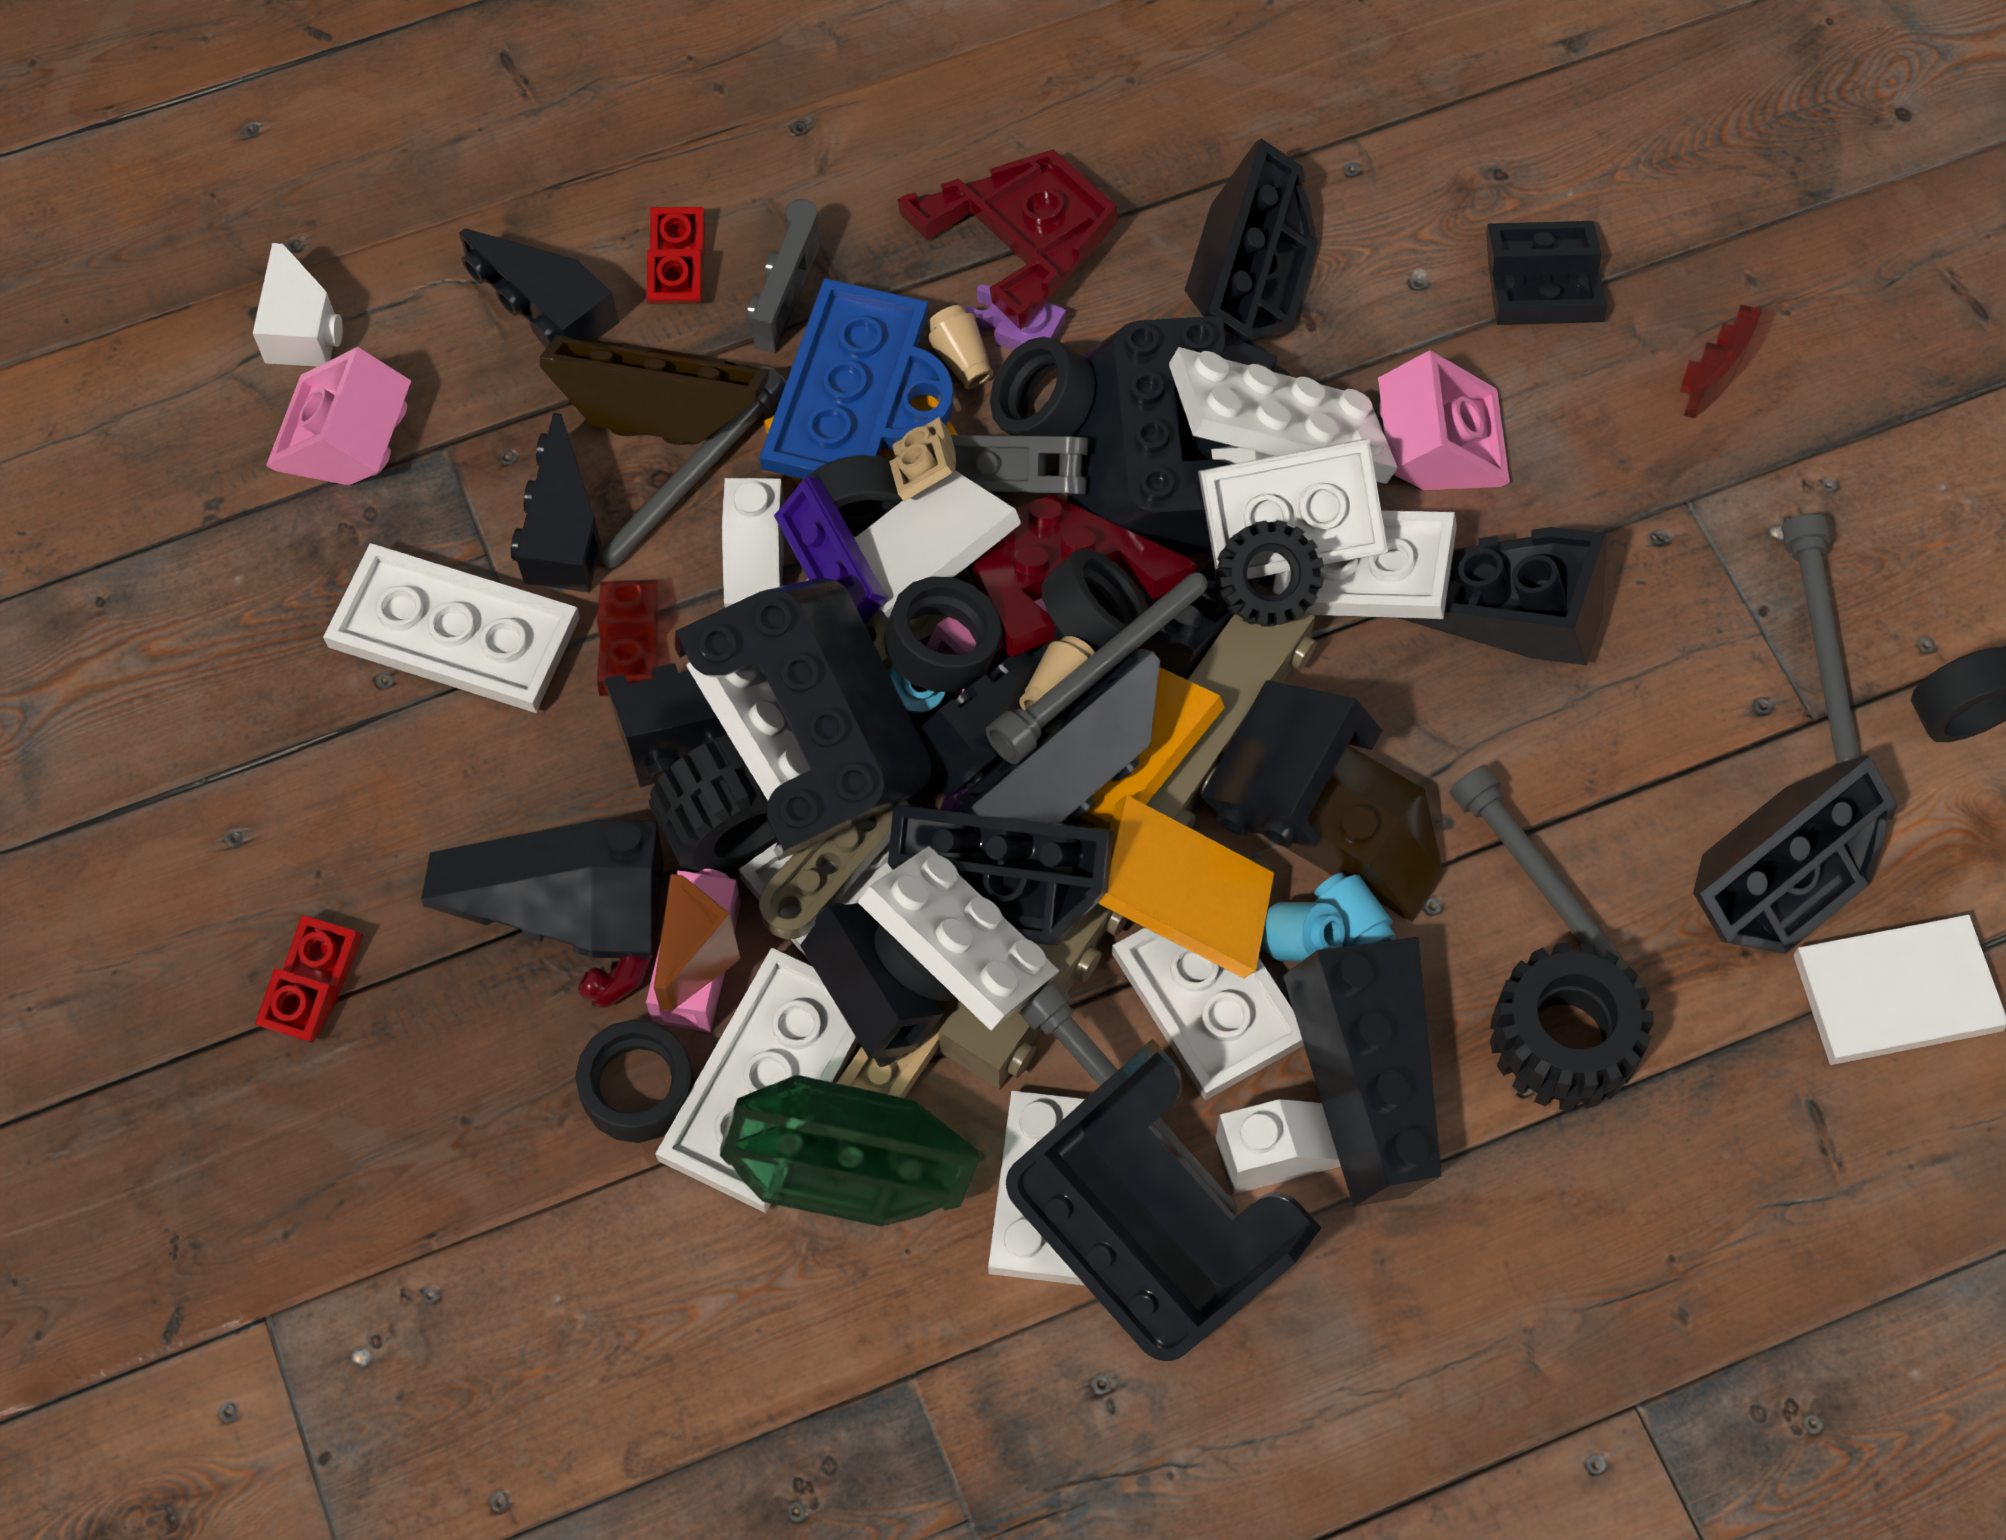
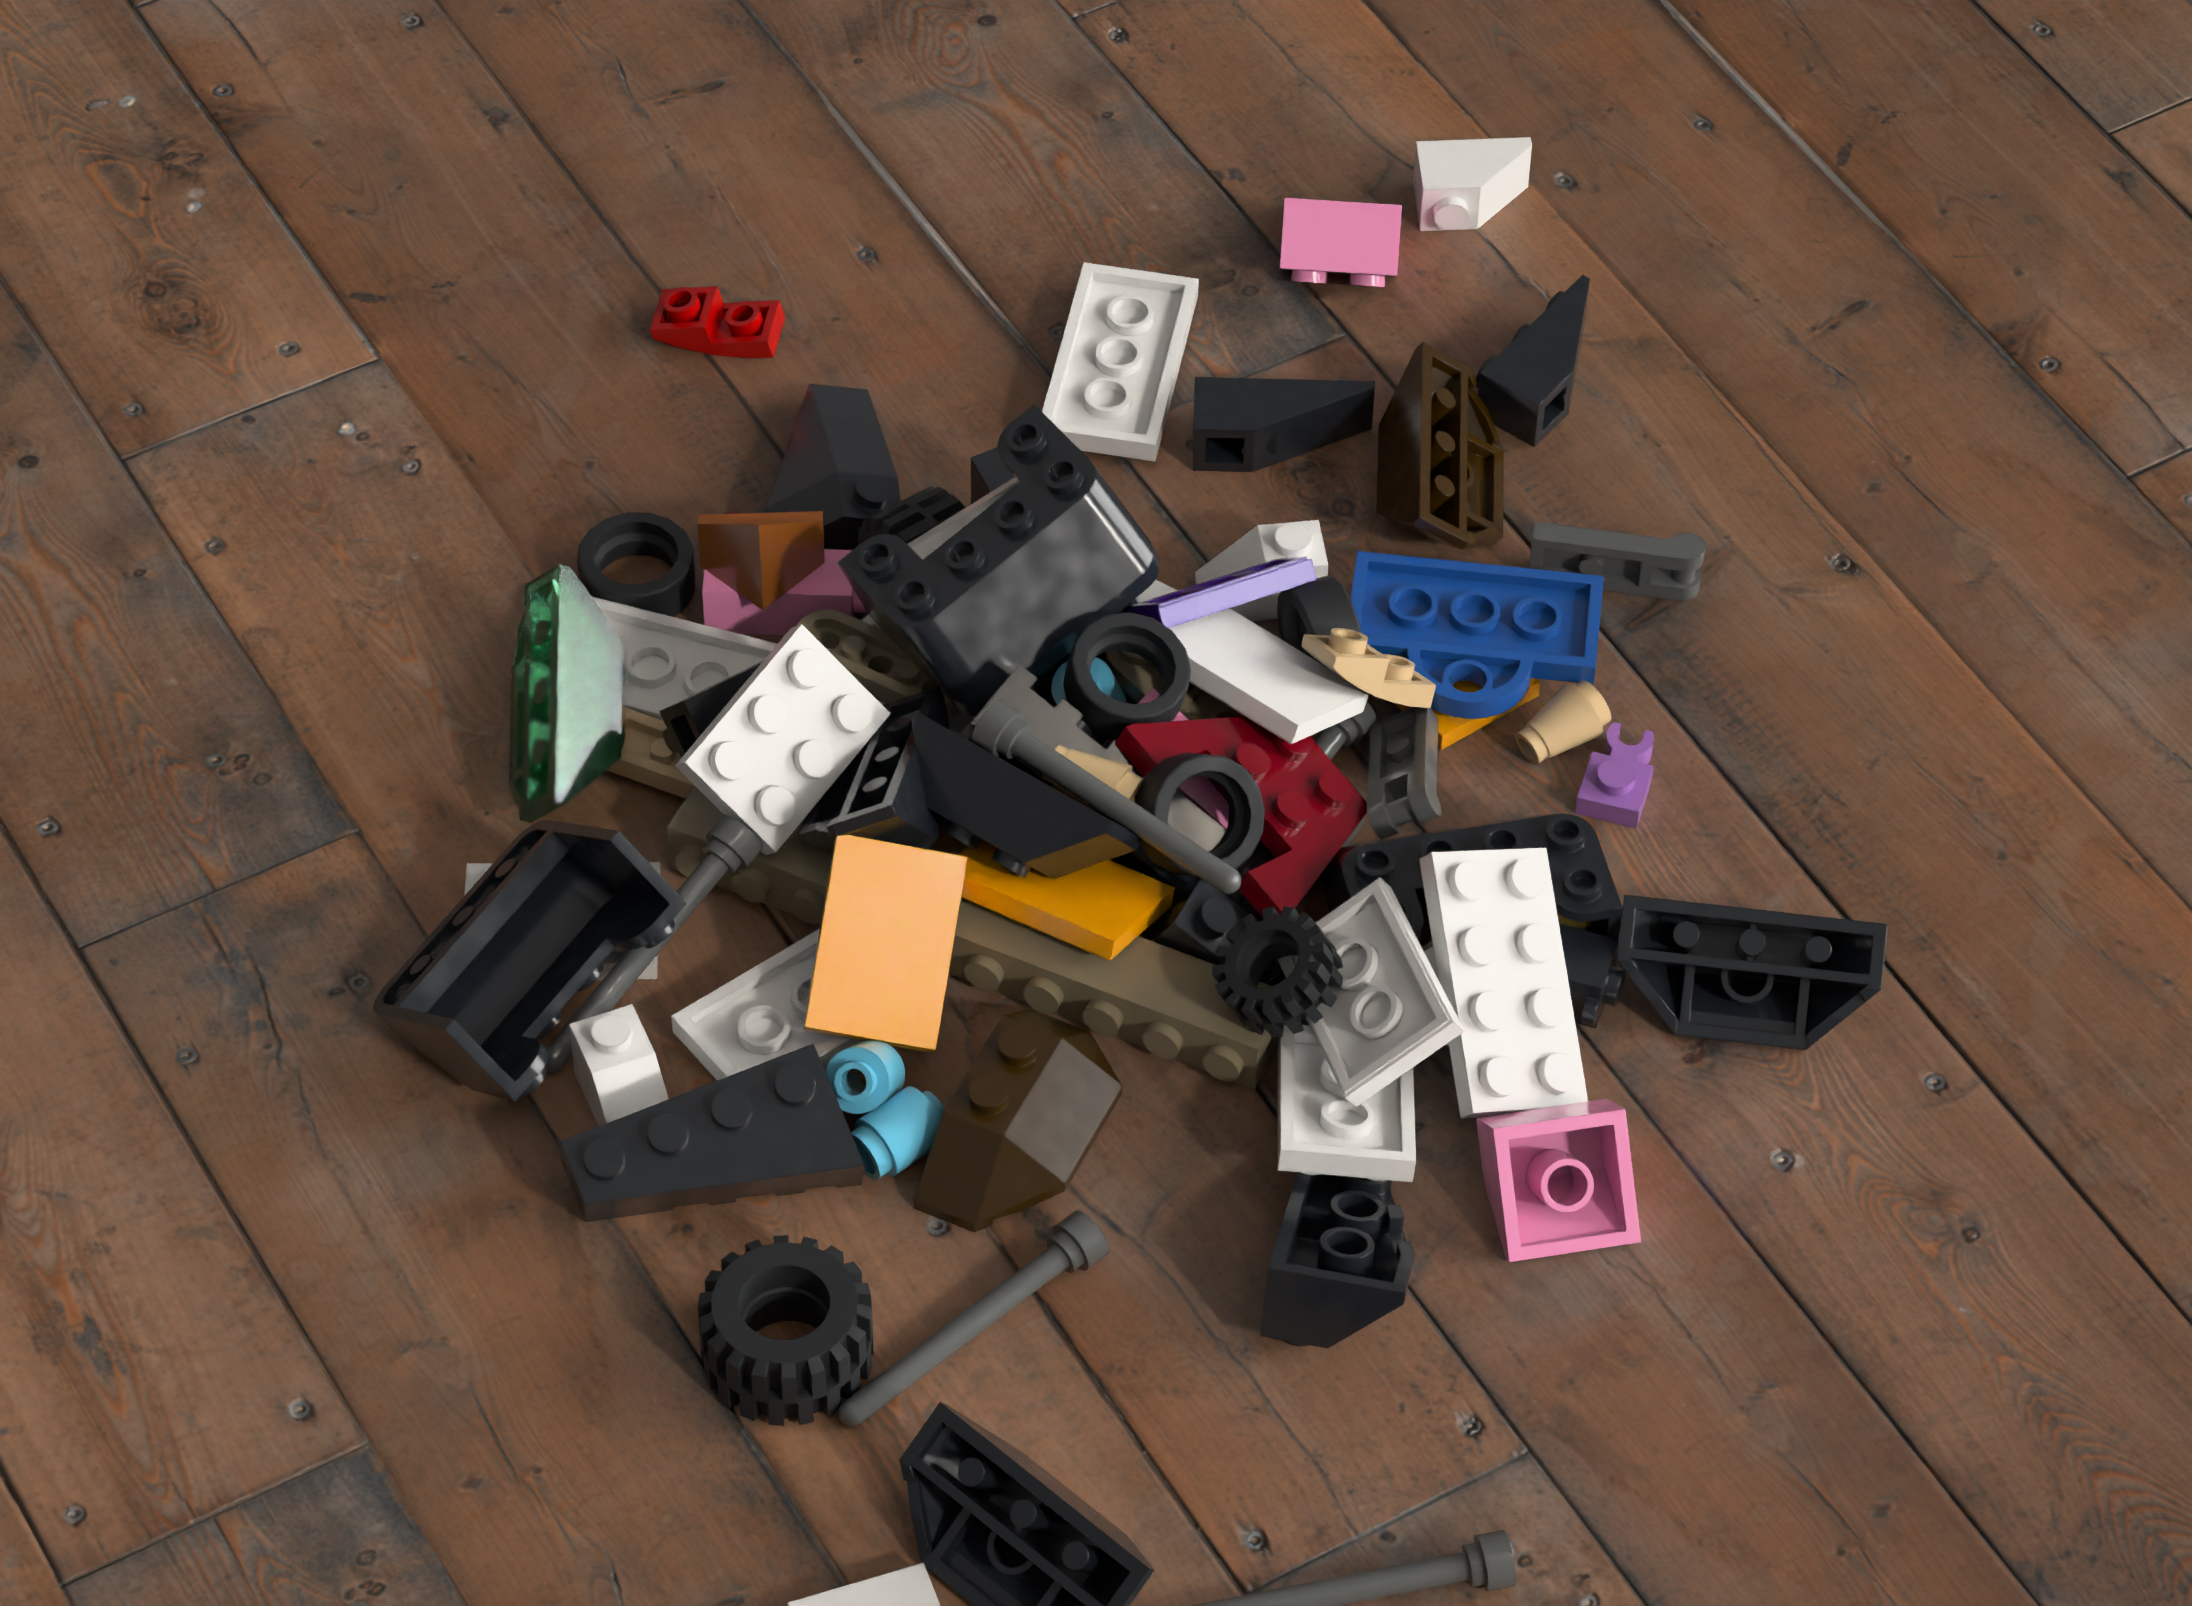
camera: 80 degrees right, 15 degrees down
clear red slope [597,580,658,696] -> none
dark grey piece [599,366,787,568] -> none
red slope [646,206,705,304] -> none
dark red wing [897,149,1118,330] -> none
black tyre [990,336,1096,437] -> none
black panel [1201,680,1383,848] -> none
black slope [1486,221,1607,325] -> none
clear red slope [1680,304,1762,418] -> none

